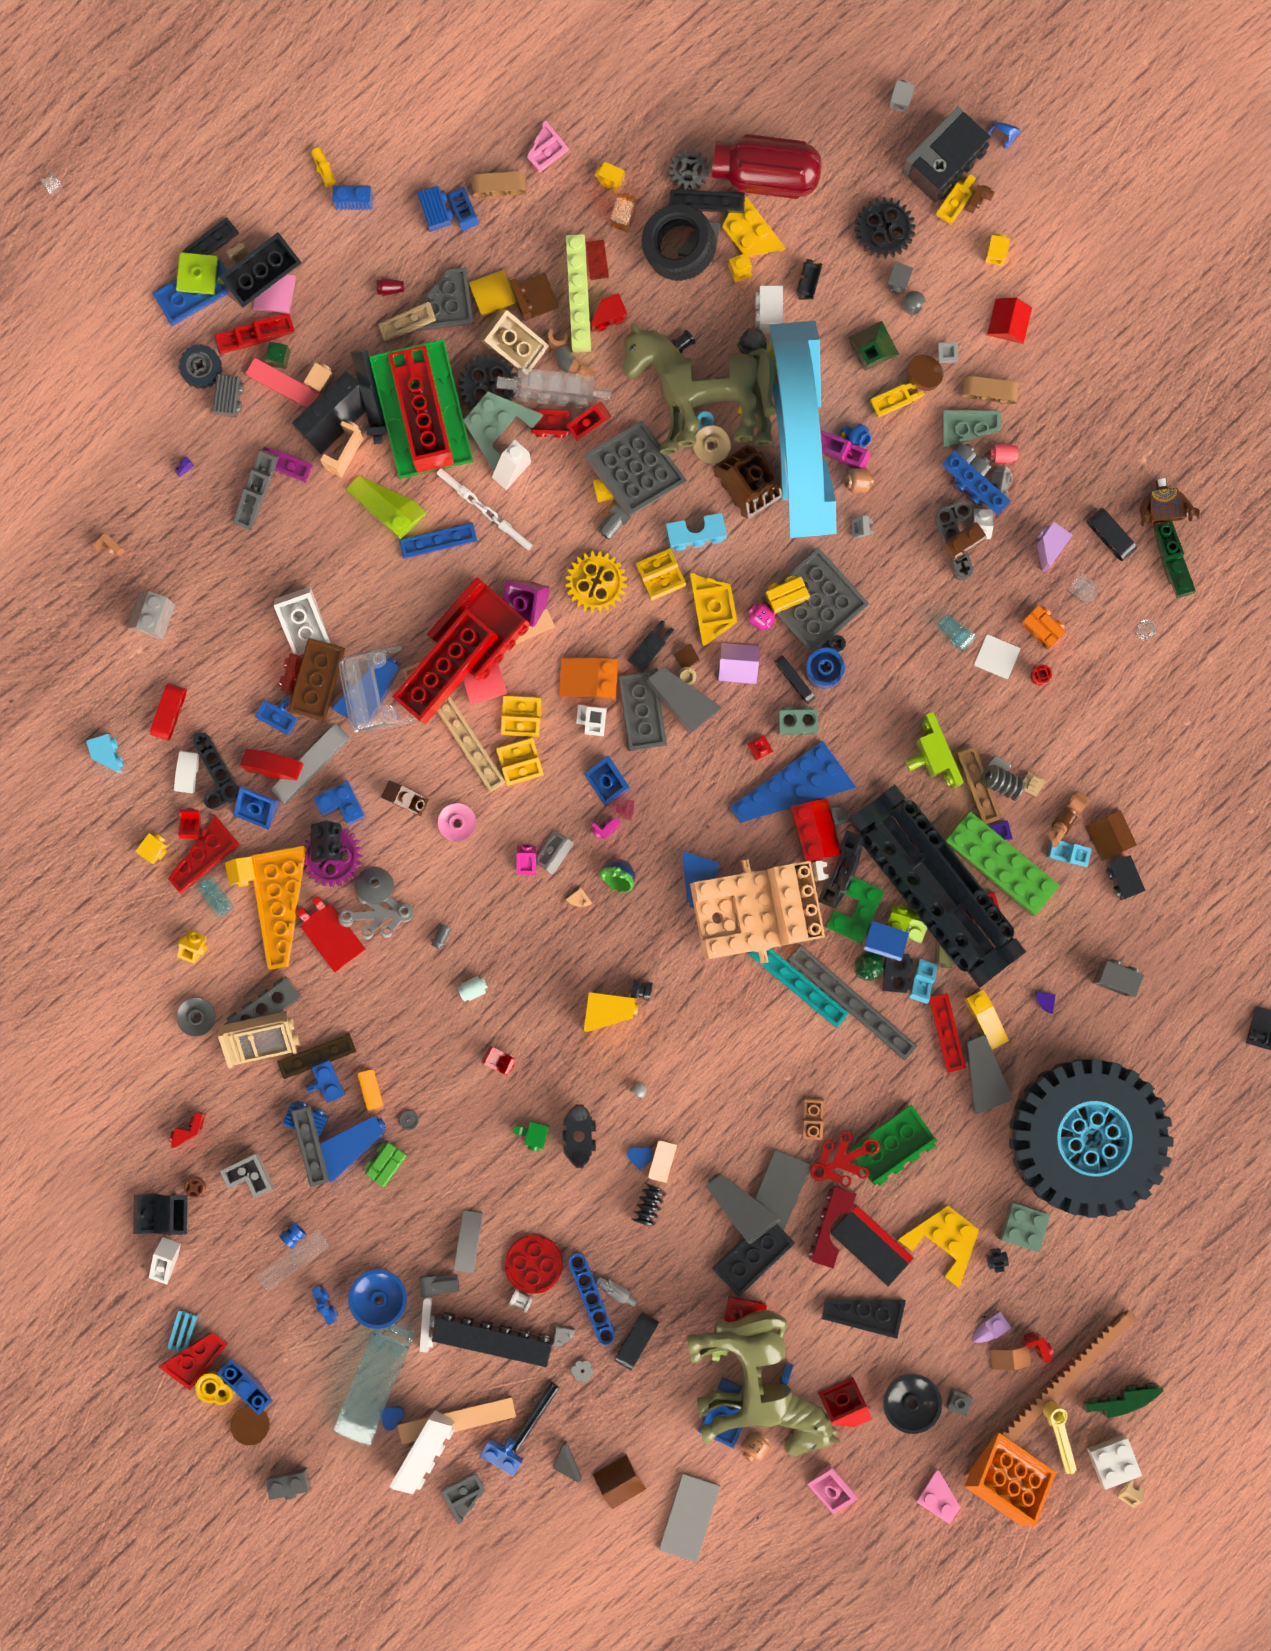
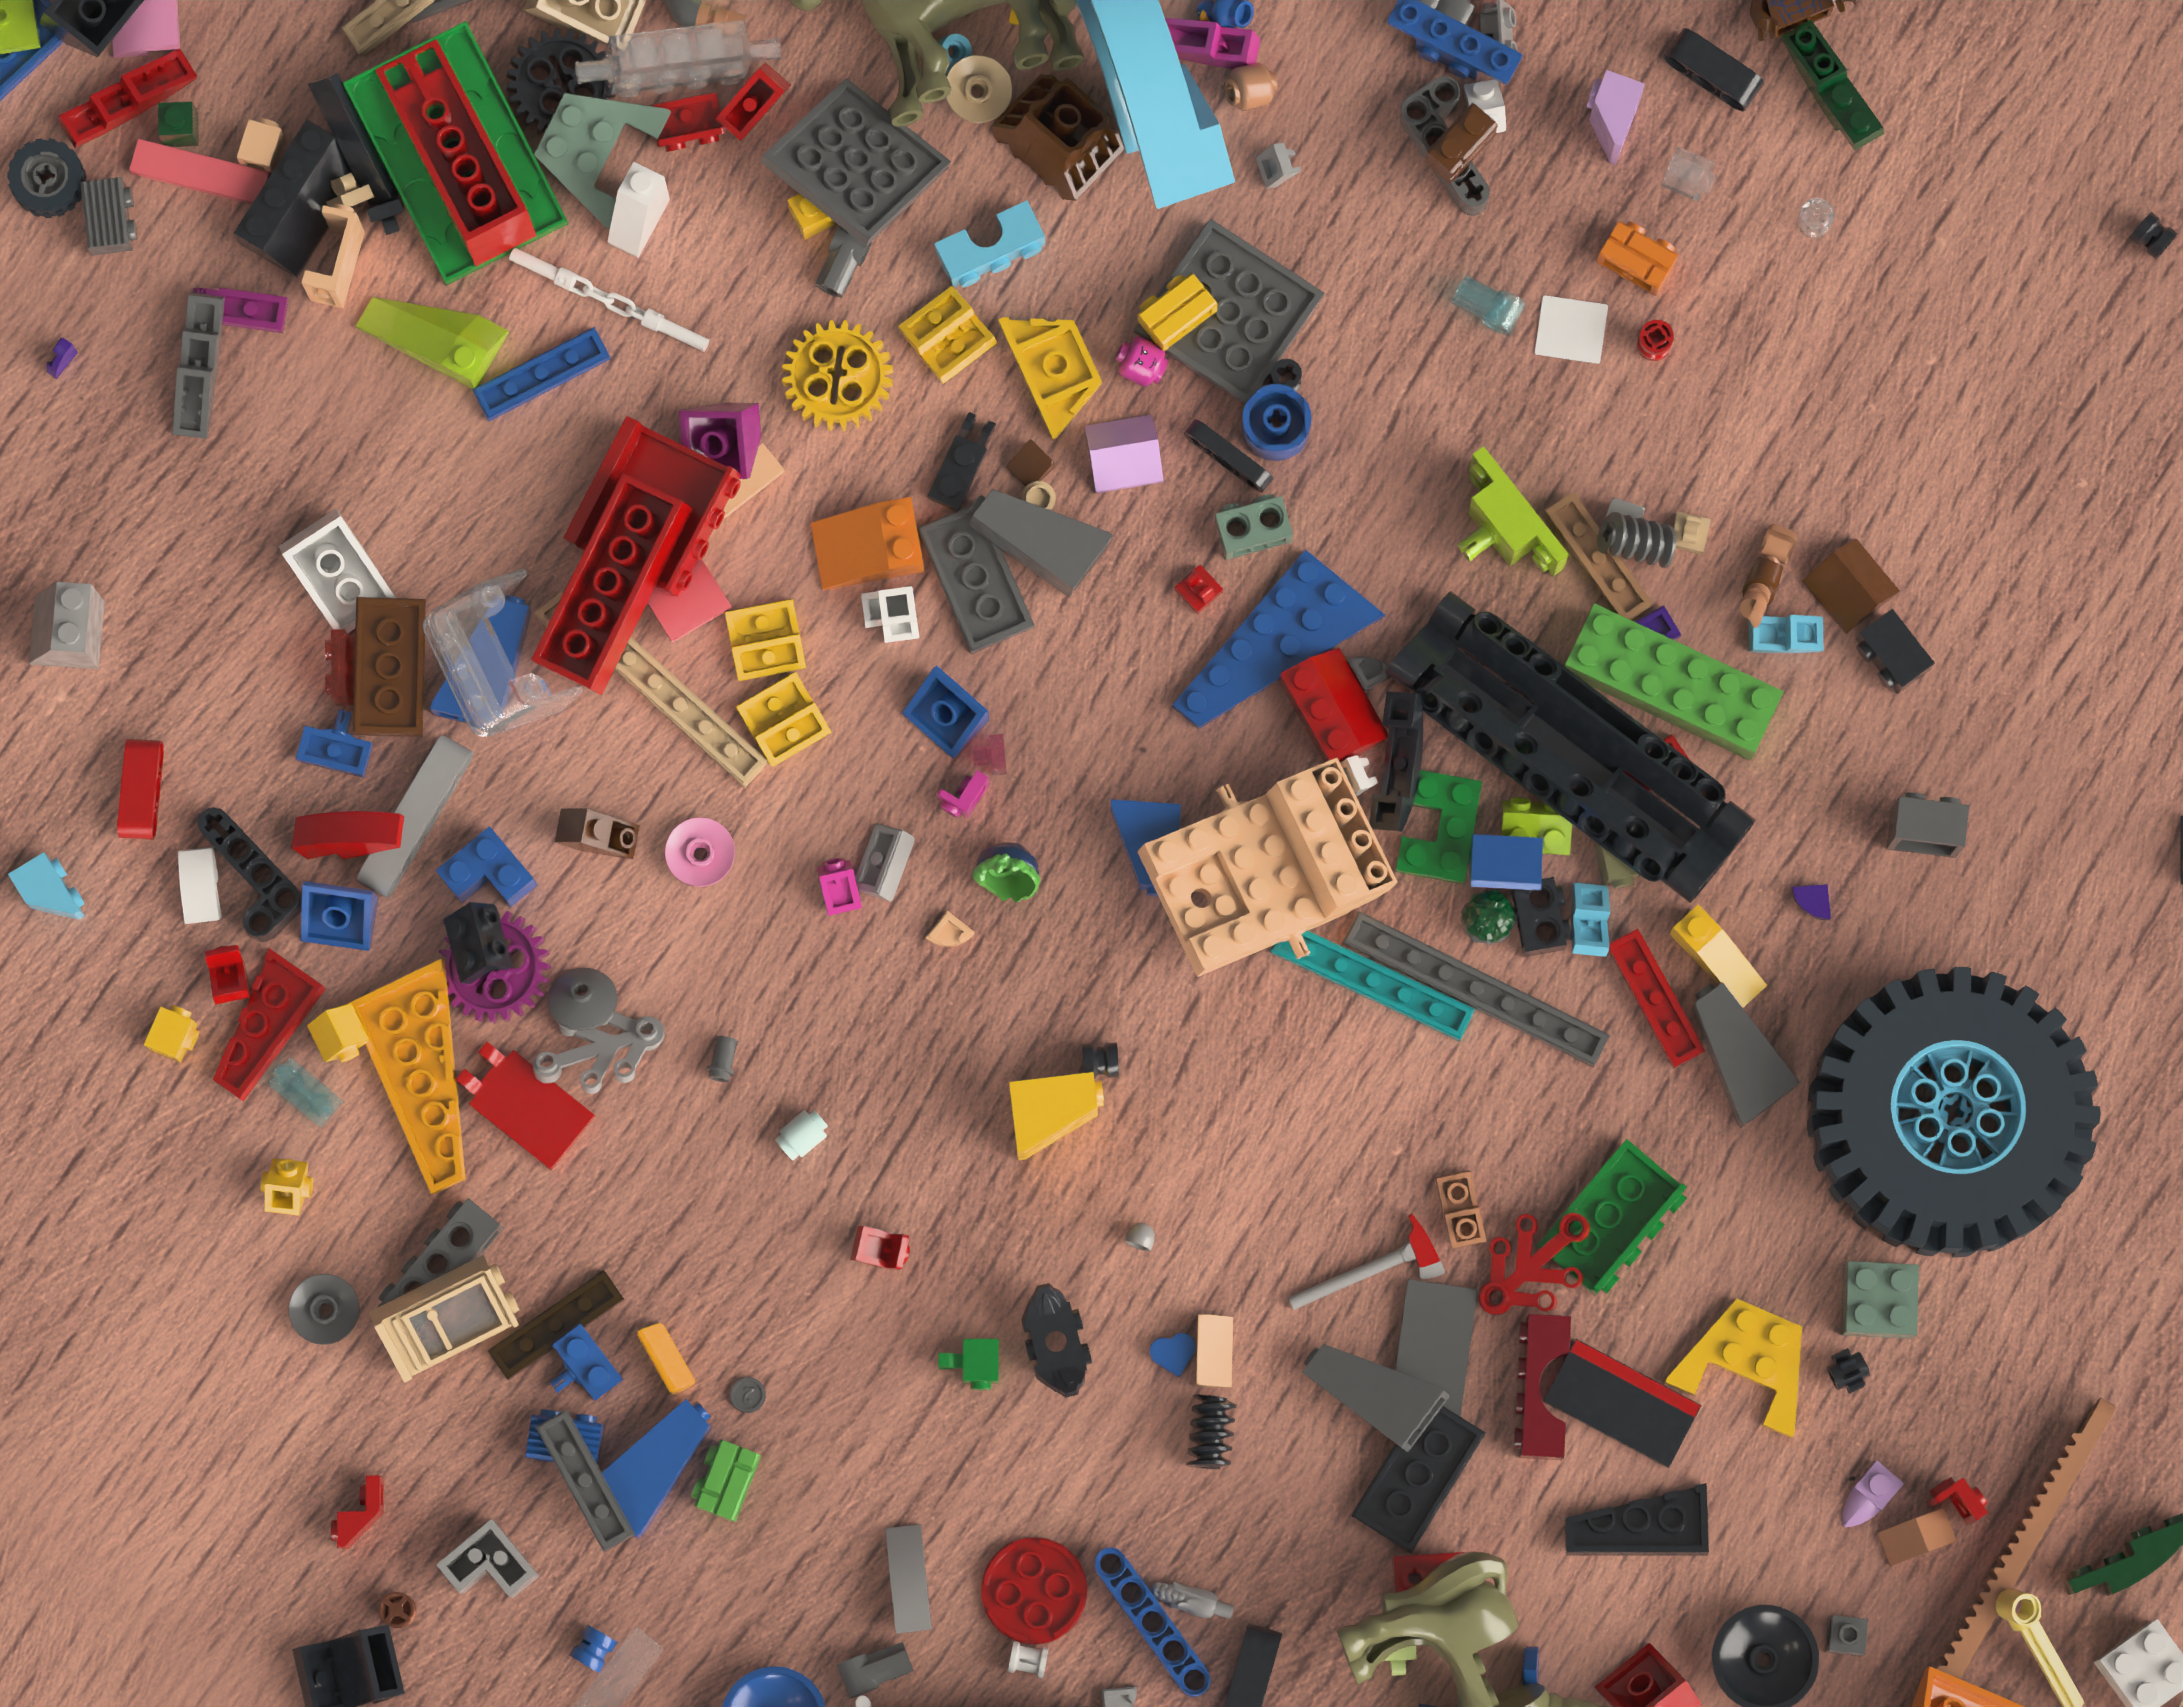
camera: 15 degrees left, 5 degrees down
none -> tan tile [327,173,374,207]
none -> light grey piece [1288,1213,1445,1310]

